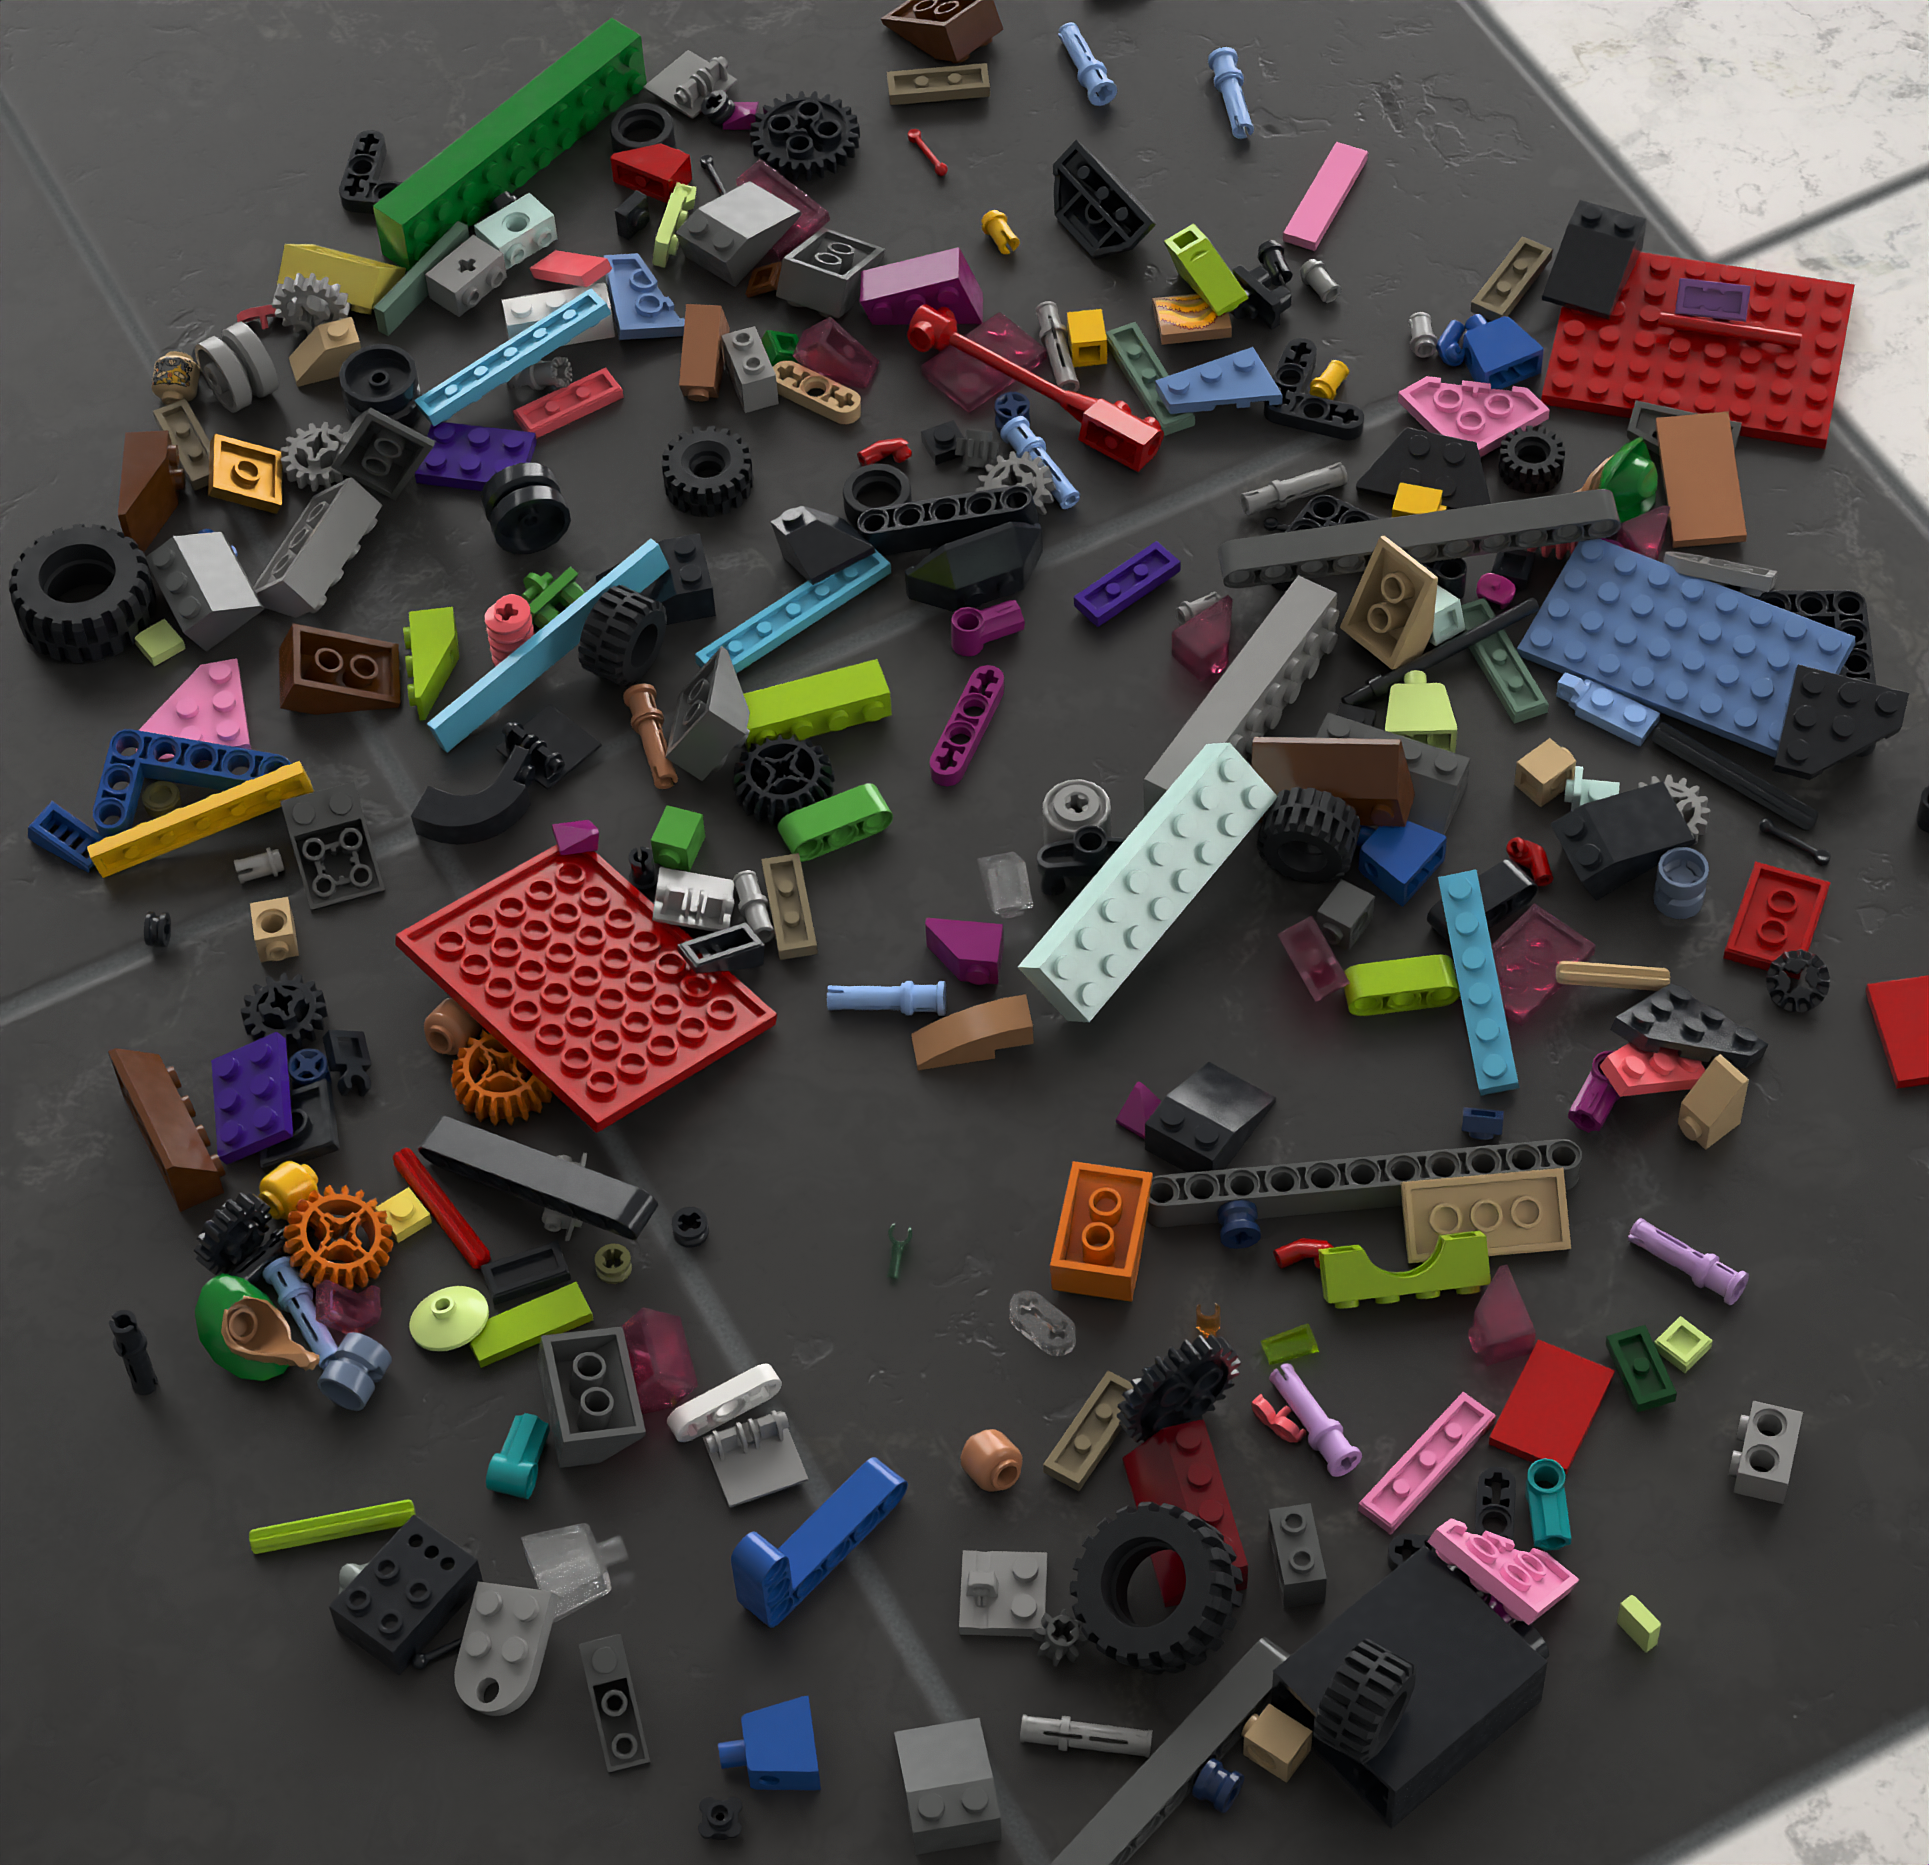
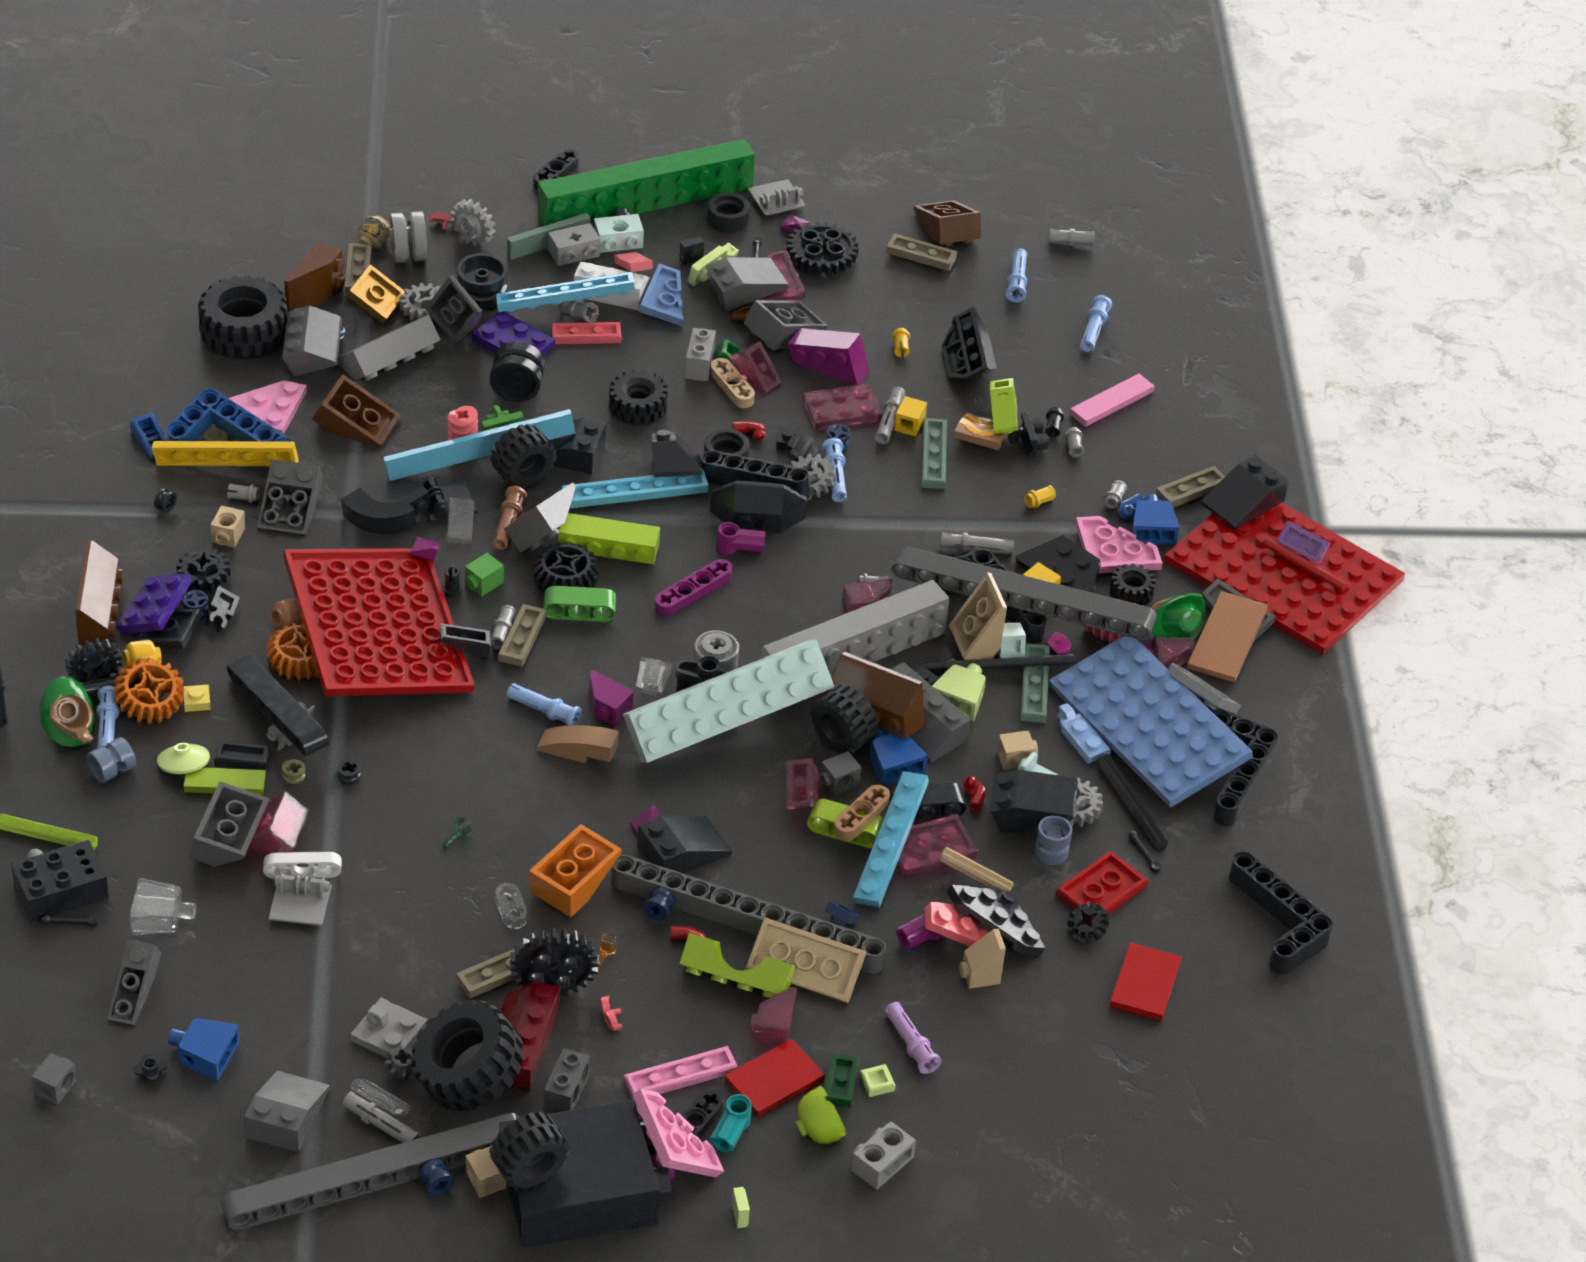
camera: 20 degrees right, 10 degrees down
yellowish green tile [135,619,186,667] -> none
light yellow slope [277,244,406,314] -> none
tan slope [289,317,361,387] -> none
clear pink bracket [316,1280,381,1335] -> none
red axle [392,1147,491,1269] -> none
lime slope [403,607,459,720] -> none
light grey plate [454,1581,559,1716] -> none
teal piece [486,1413,550,1499] -> none
red slope [611,143,692,204] -> none
light grey hinge [652,867,734,932] -> none
nougat slope [679,304,730,402] -> none
black bush [701,90,735,124] -> none
blue beam [731,1457,908,1628] -> none
red bar [907,304,1164,472] -> none
red hinge [908,129,948,176] -> none
nougat head [960,1429,1022,1492] -> none
dark purple plate [1074,541,1181,627] -> none
medium blue wing [1155,347,1282,414] -> none
clear neon green piece [1261,1323,1319,1365] -> none
black beam [1264,338,1364,440] -> none
lavender pin [1269,1363,1362,1477] -> none
black plate [1491,550,1535,589] -> none
black plate [1772,664,1909,780] -> none
none -> clear tile [350,1079,410,1116]
none -> clear tile [447,498,475,544]
none -> lime cylinder [795,1086,847,1144]
none -> medium nougat beam [834,785,890,841]

